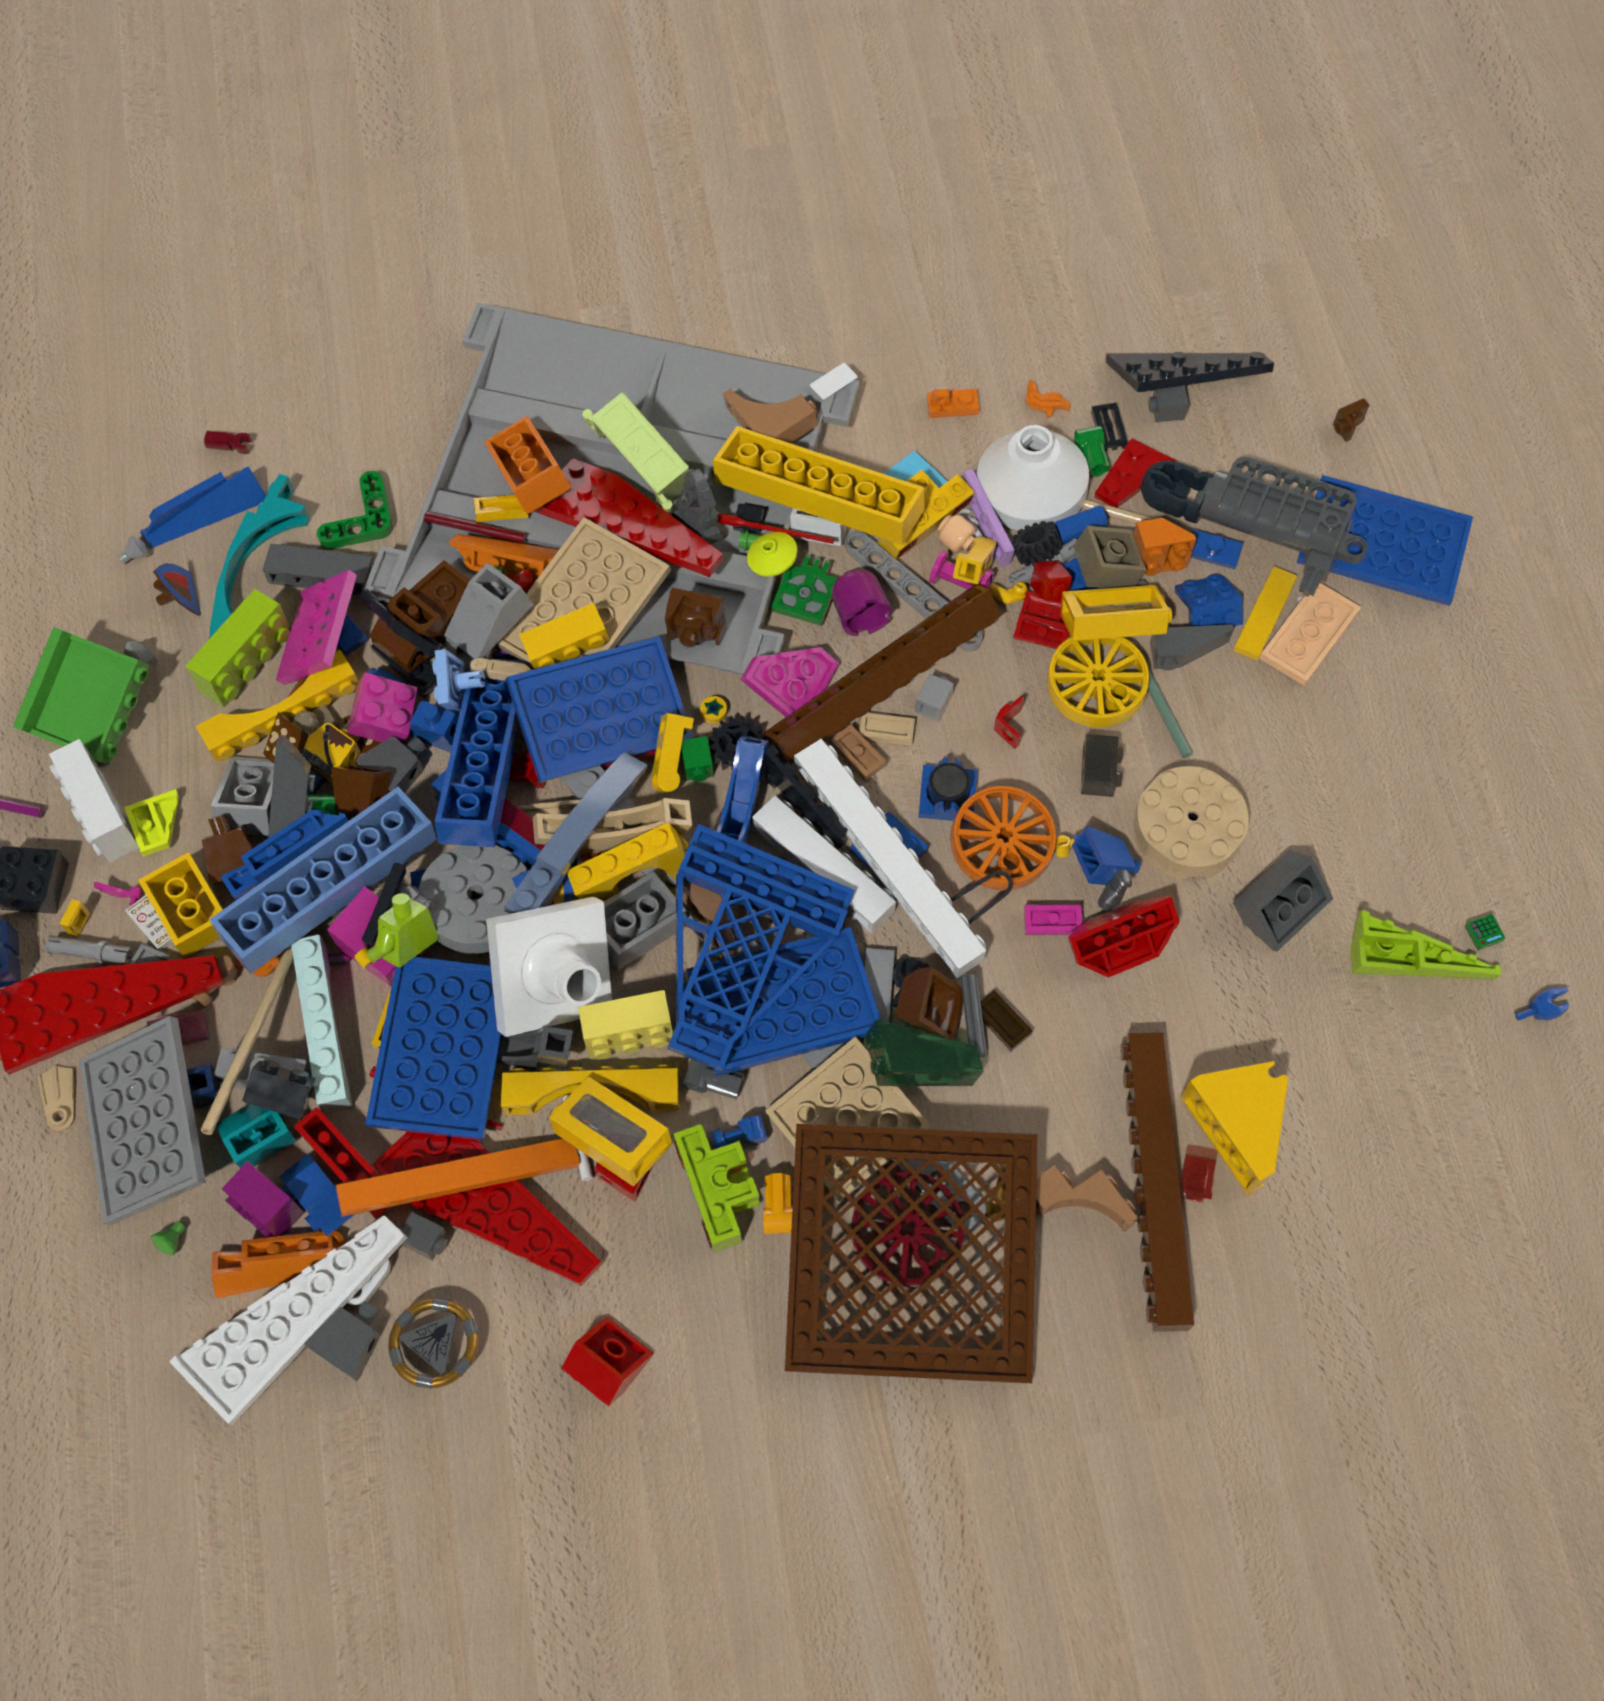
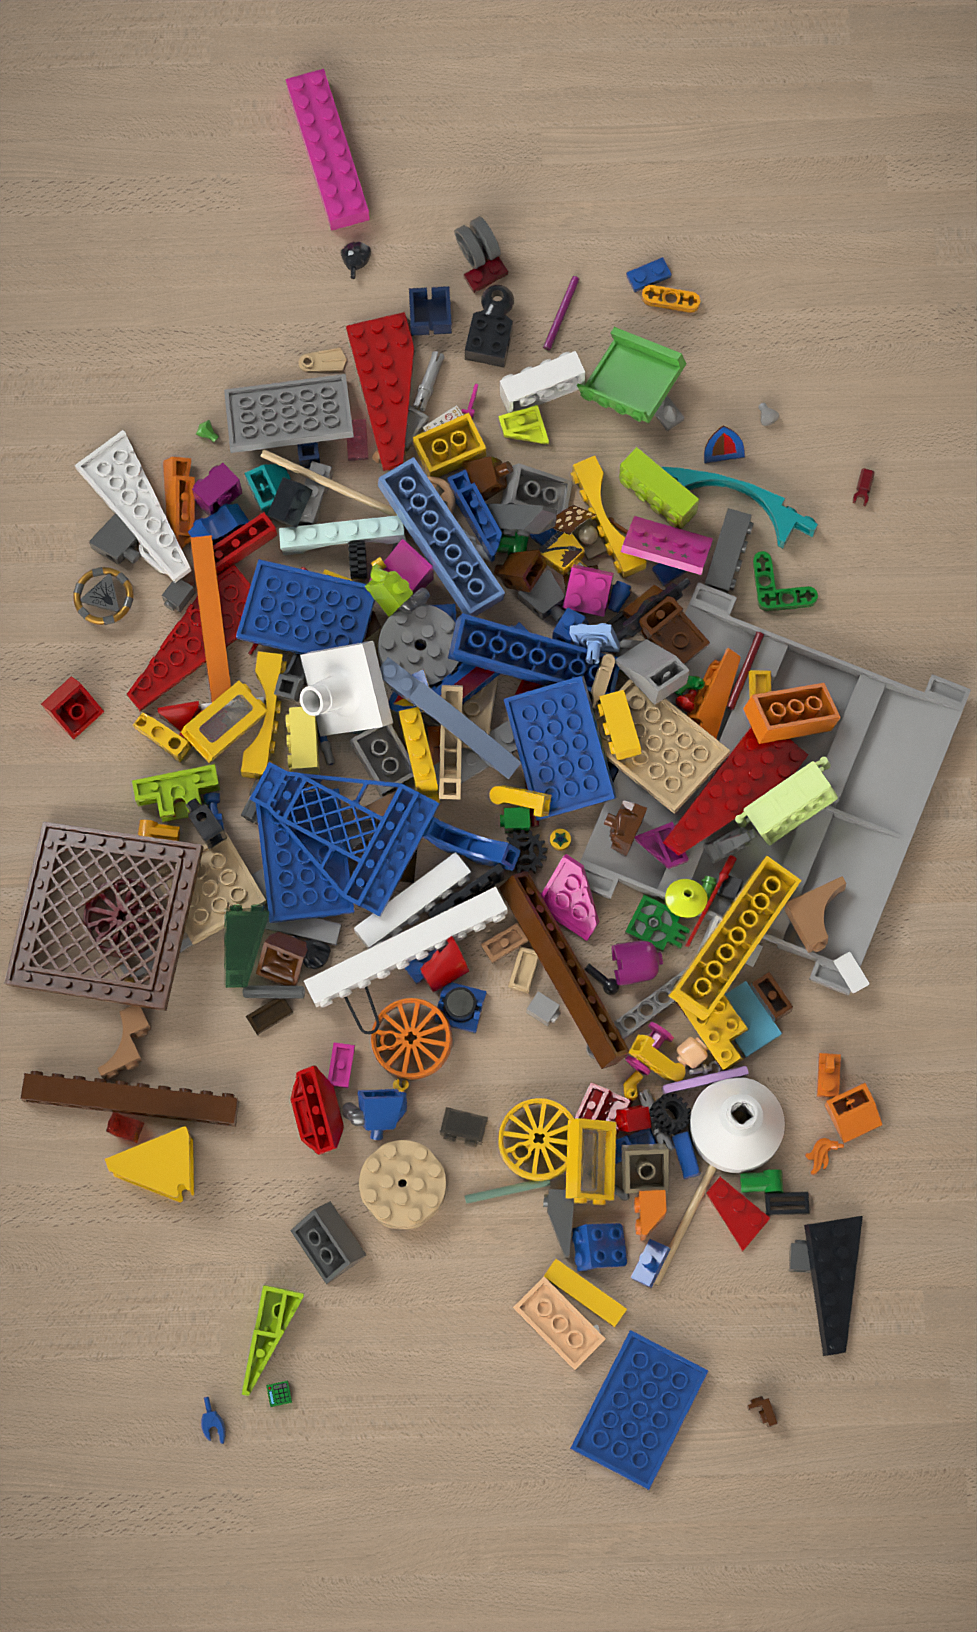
camera: 100 degrees right, 10 degrees up
yellow tile [59,899,90,937] -> none
blue wedge [140,466,266,548] -> none
black tile [362,862,406,948] -> none
red bracket [994,696,1024,749] -> none
dark grey piece [1140,457,1368,597] -> none
none -> yellow leg [133,712,191,762]
none -> red slope [157,701,201,732]
none -> black torso [186,798,227,850]
none -> black tyre [348,541,368,580]
none -> red slope [420,936,470,992]
none -> black bar [584,963,620,995]
none -> magenta wing [635,821,689,869]
none -> reddish brown brick [750,972,793,1023]
none -> orange slope [824,1083,882,1144]

